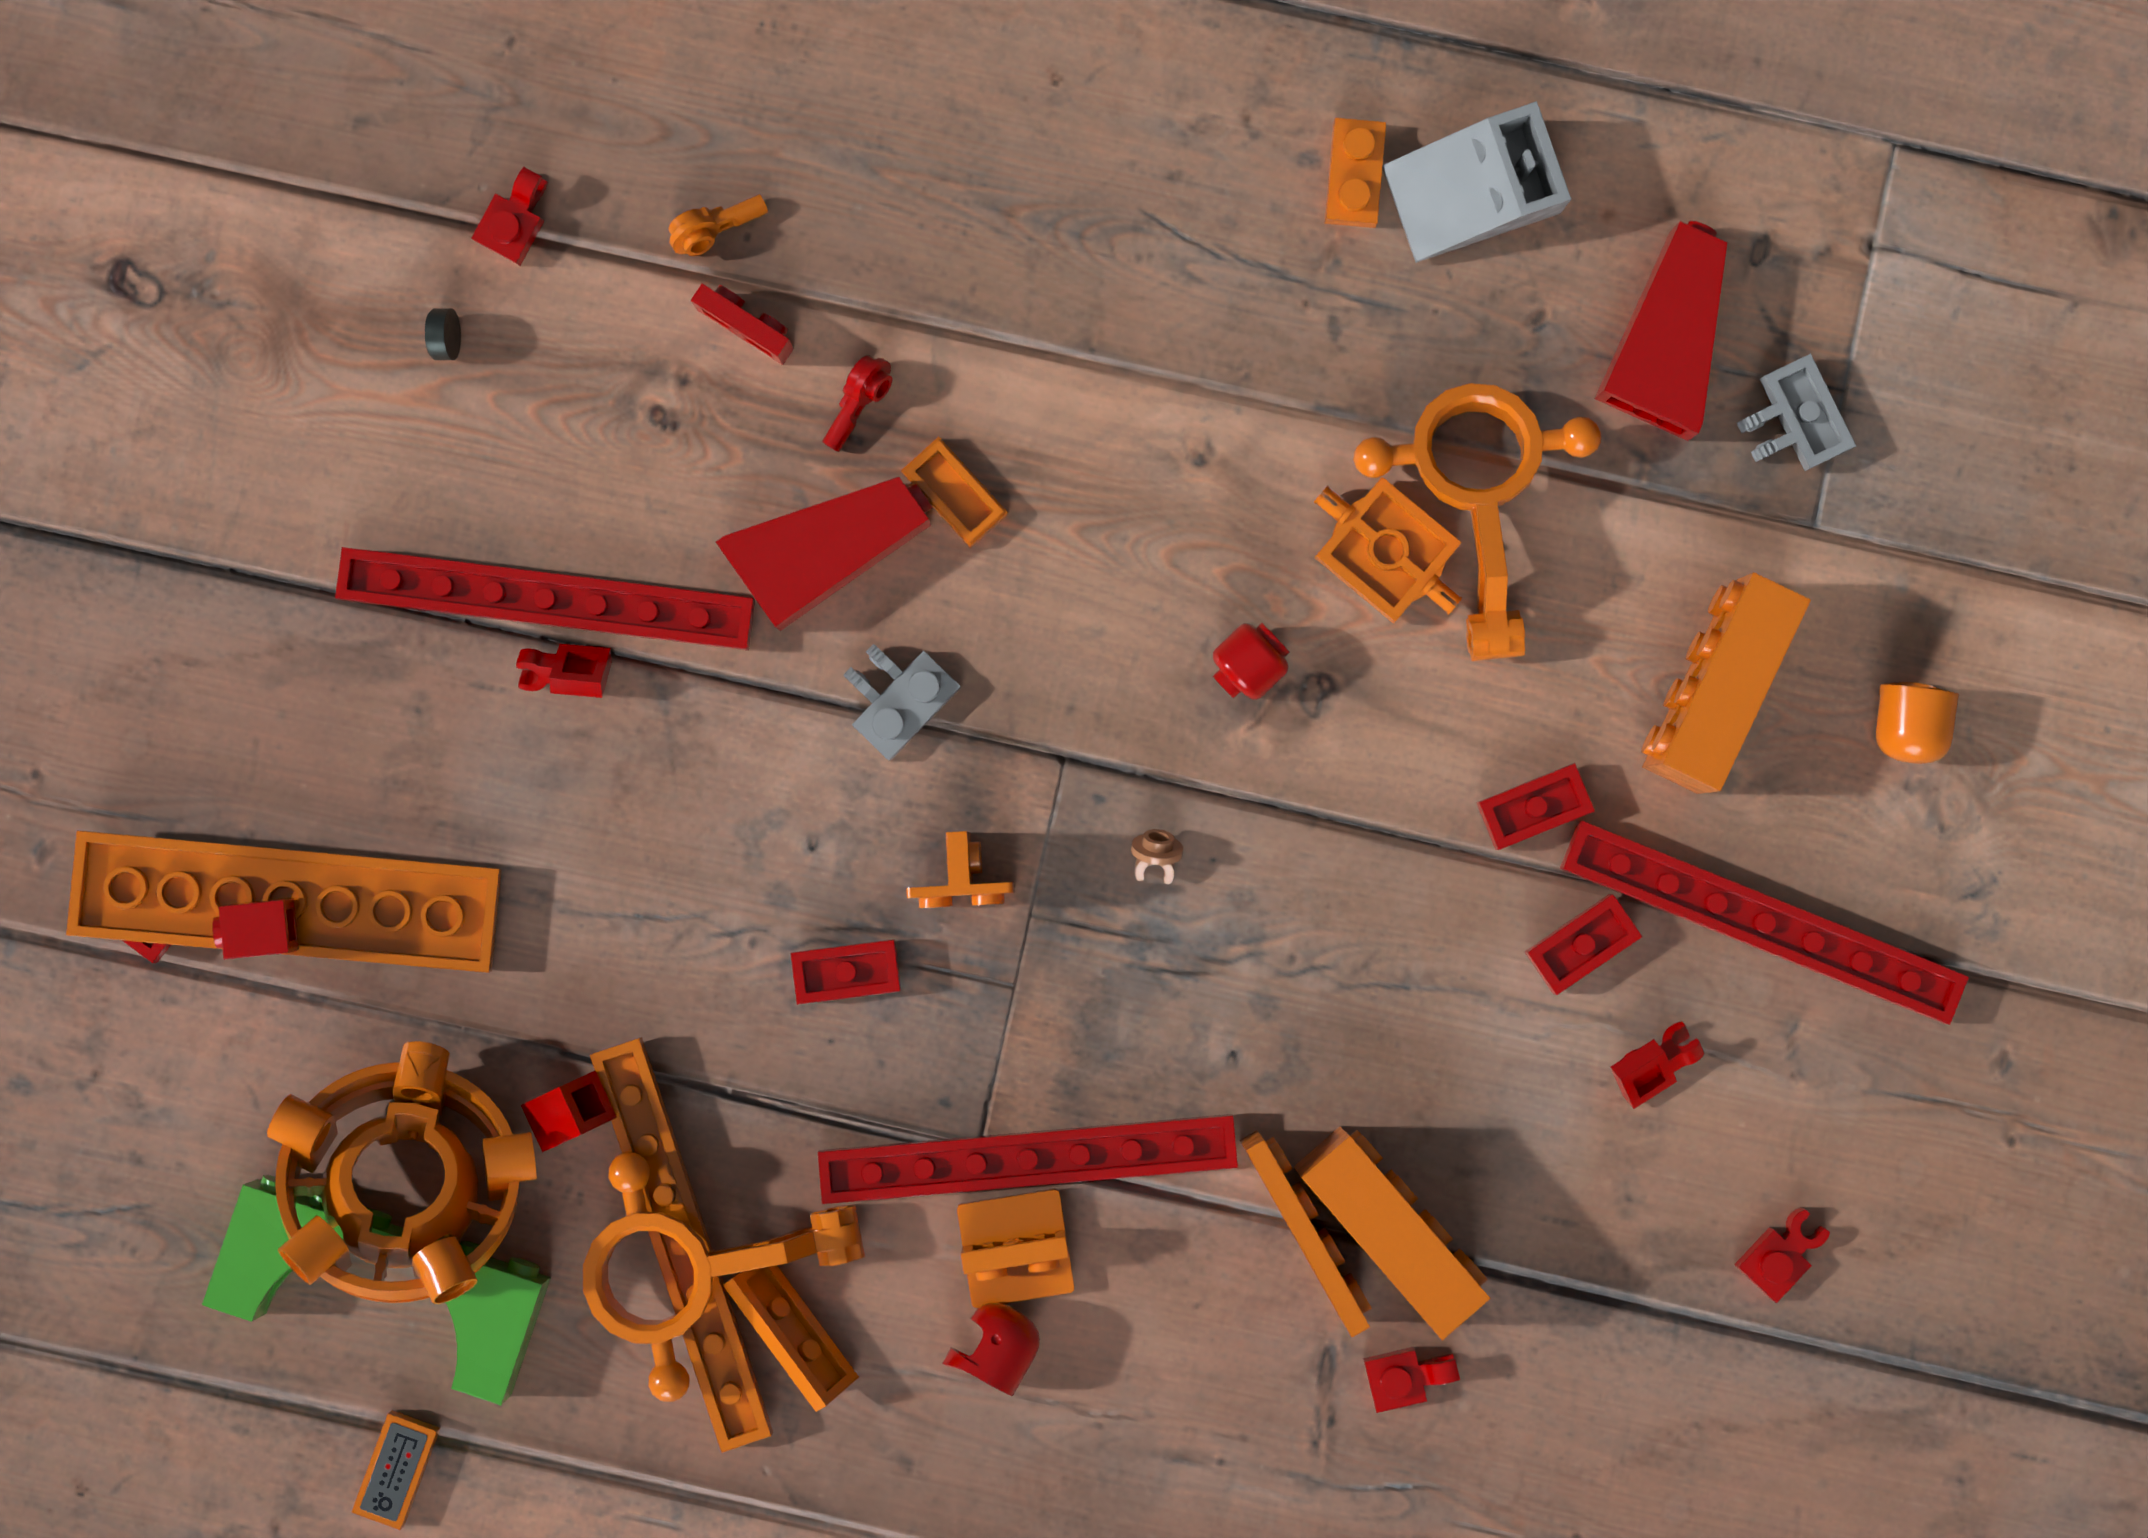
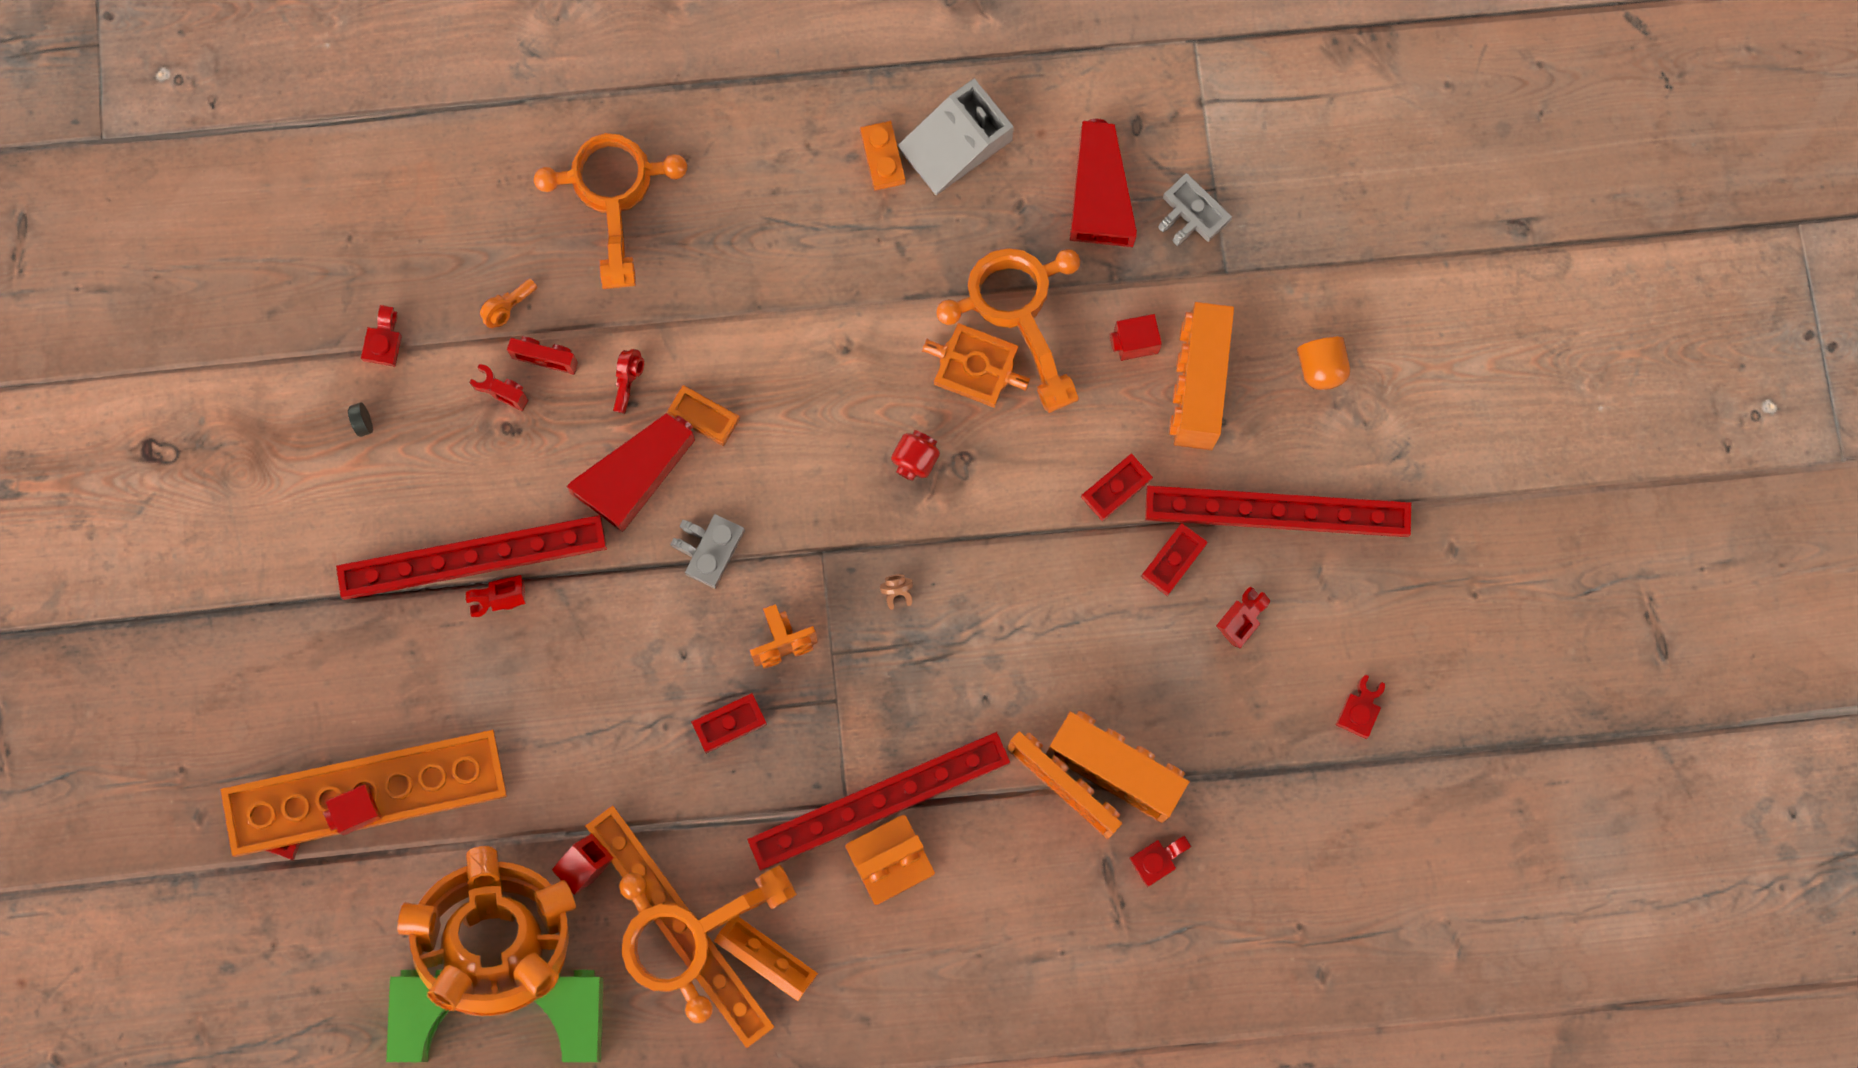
camera: 20 degrees left, 10 degrees down
red helmet [942,1303,1040,1396] -> none
none -> red plate [469,364,529,412]
none -> orange piece [534,133,688,289]
none -> red brick [1110,314,1162,361]

